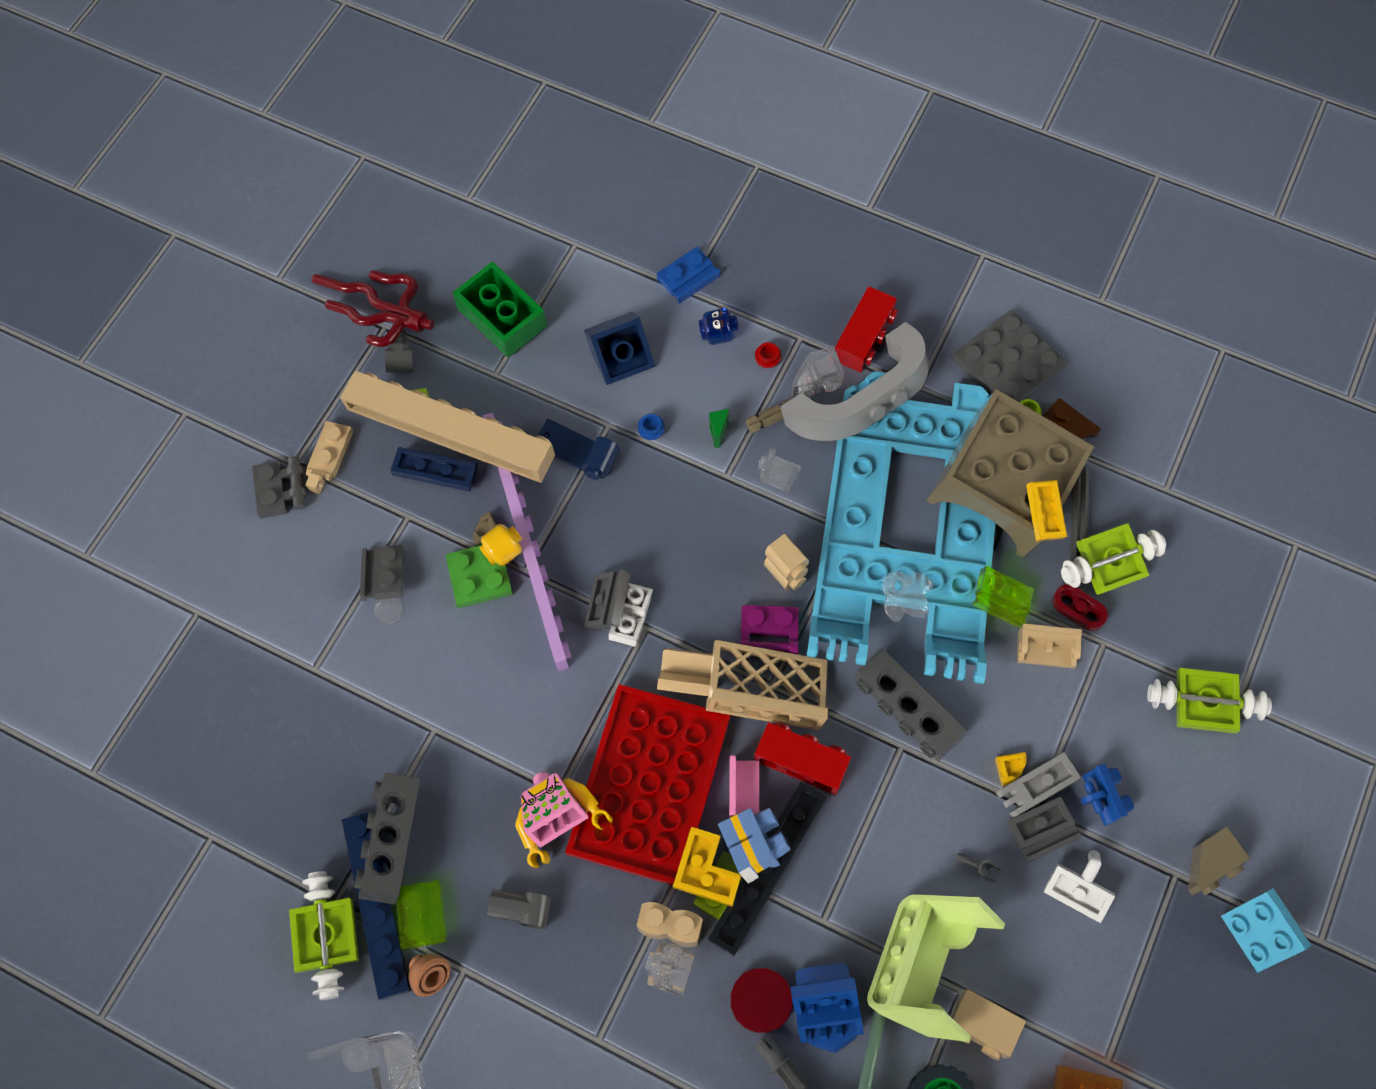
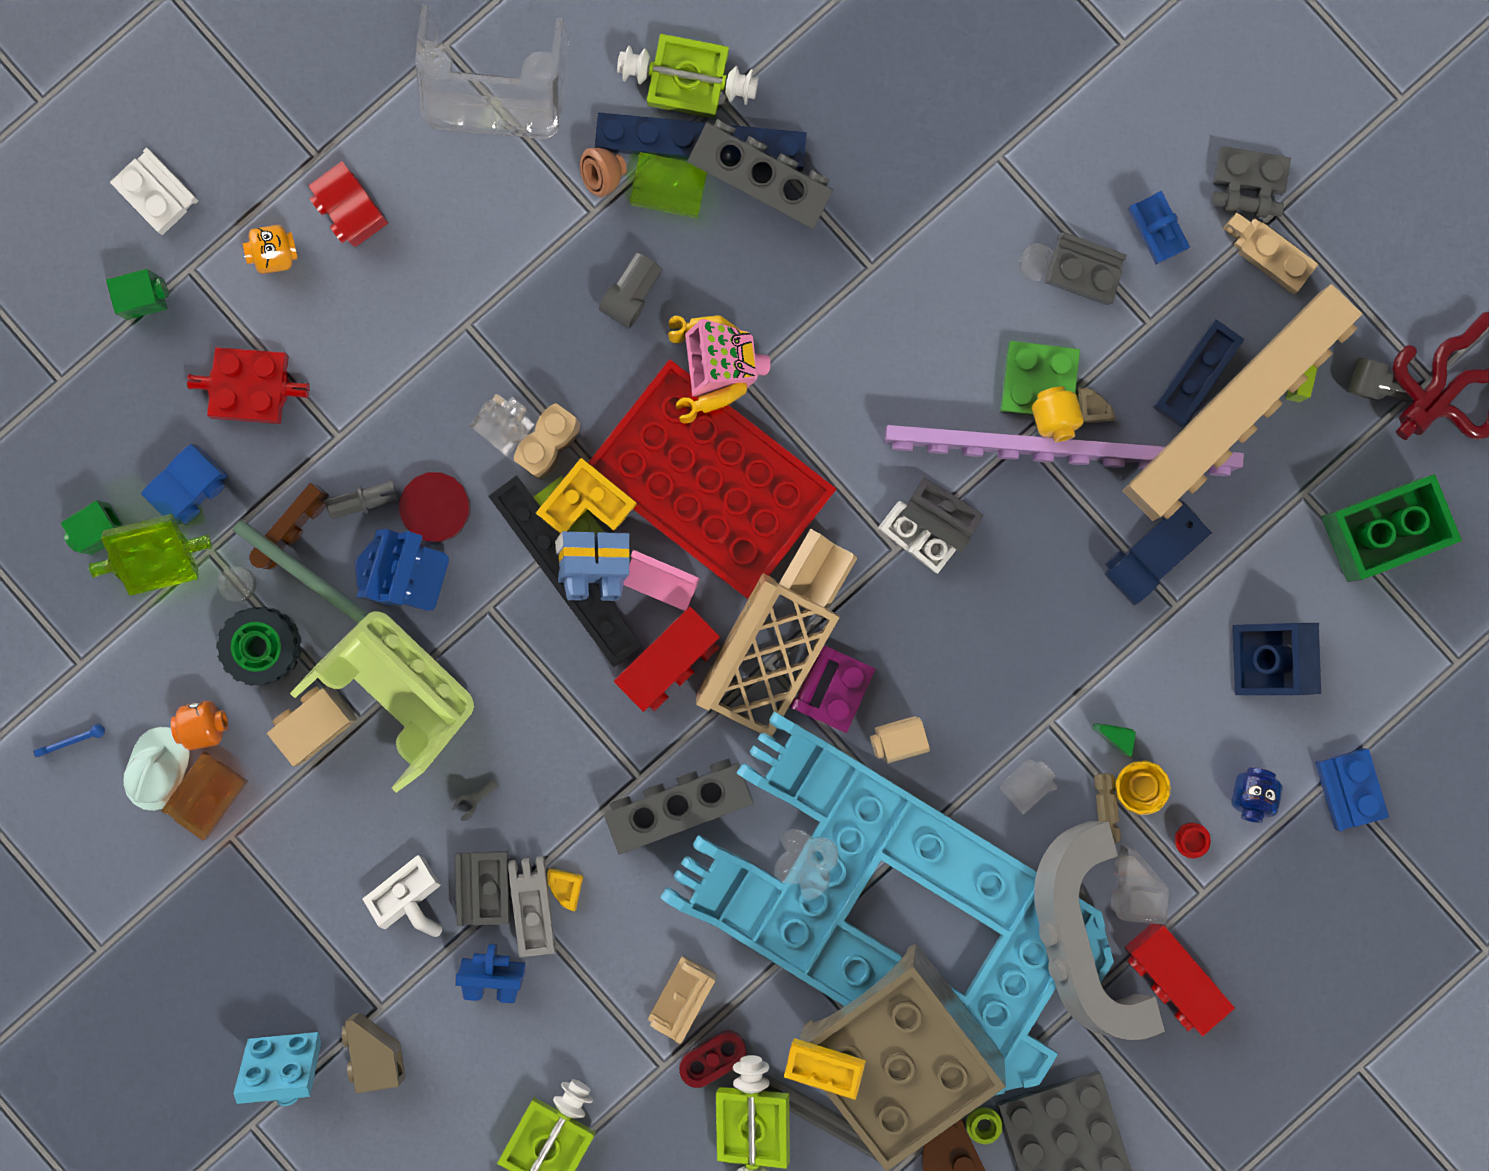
camera: 115 degrees right, 20 degrees up
blue plate [638,414,665,440] -> none
clear neon green plate [972,566,1034,628] -> none
none -> yellow hair [1115,760,1171,815]
none -> blue hips [1128,190,1190,265]

